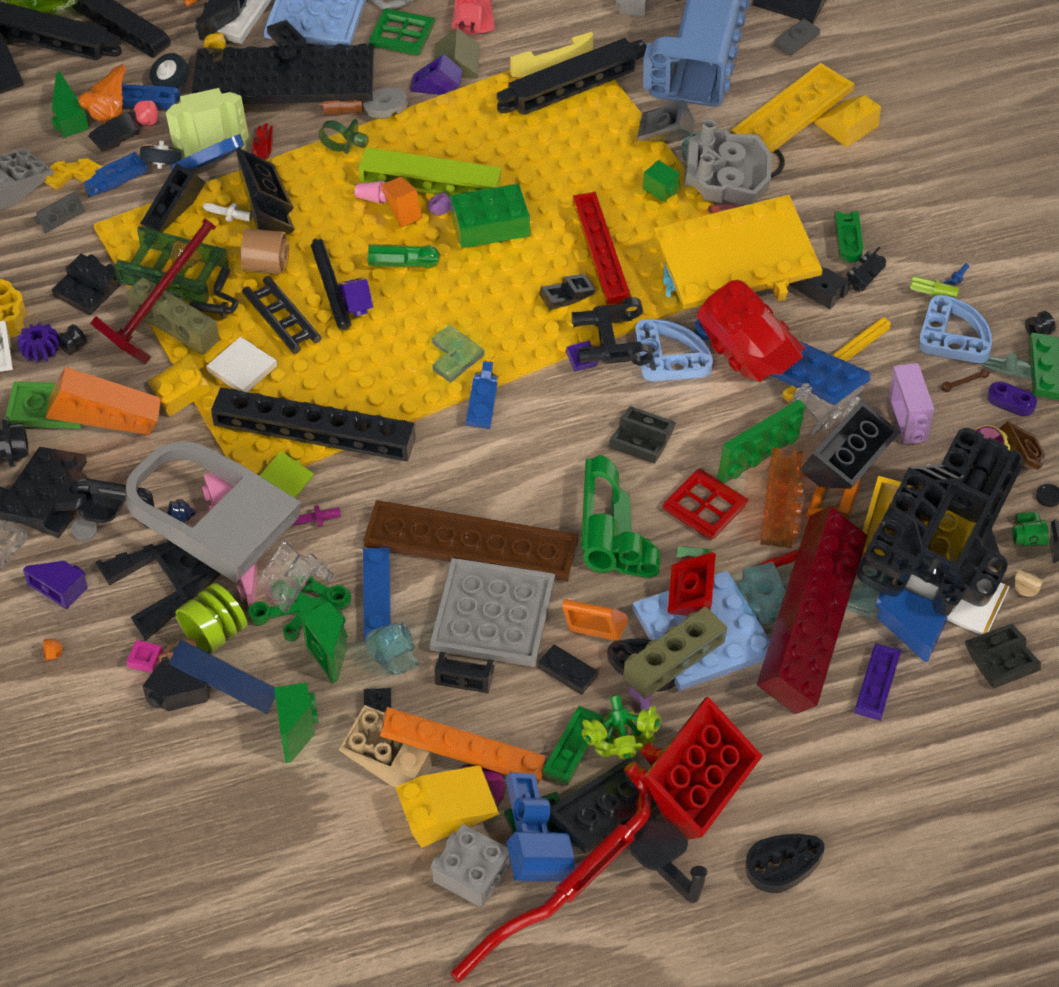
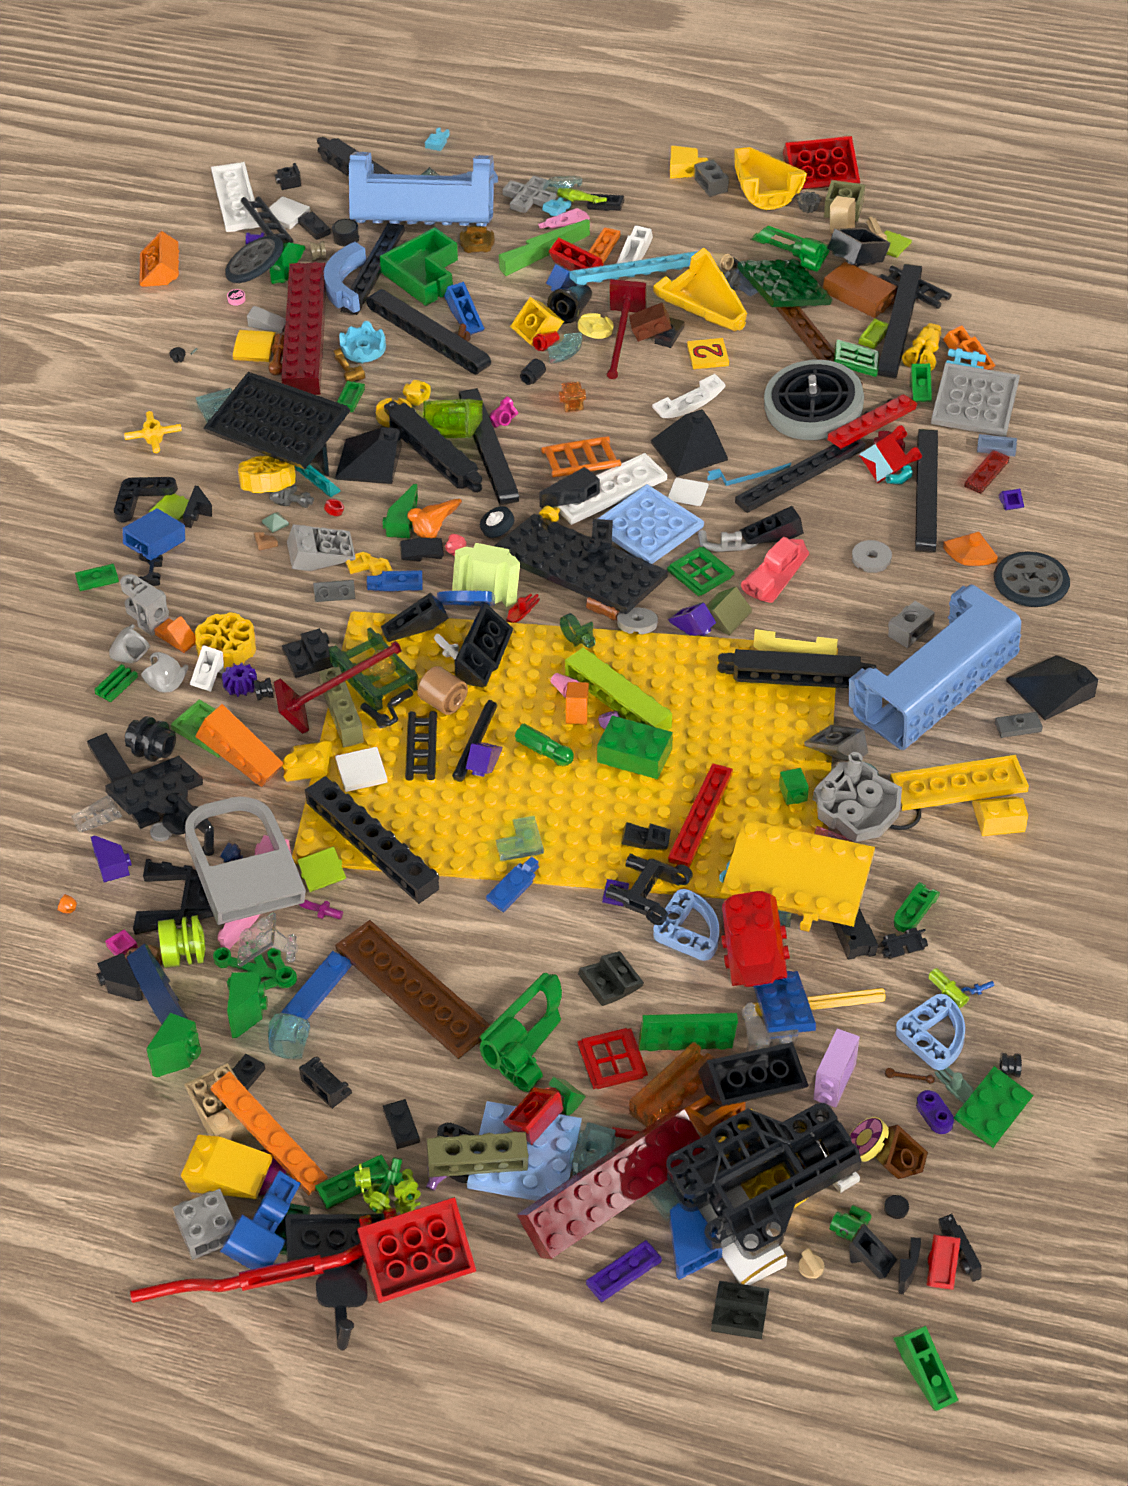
camera: 35 degrees right, 5 degrees down
blue plate [122,84,180,111] -> none
black wheel [140,140,182,169] -> none
light grey plate [430,558,555,667] -> none
orange tile [562,599,628,641] -> none
black piece [745,834,825,893] -> none

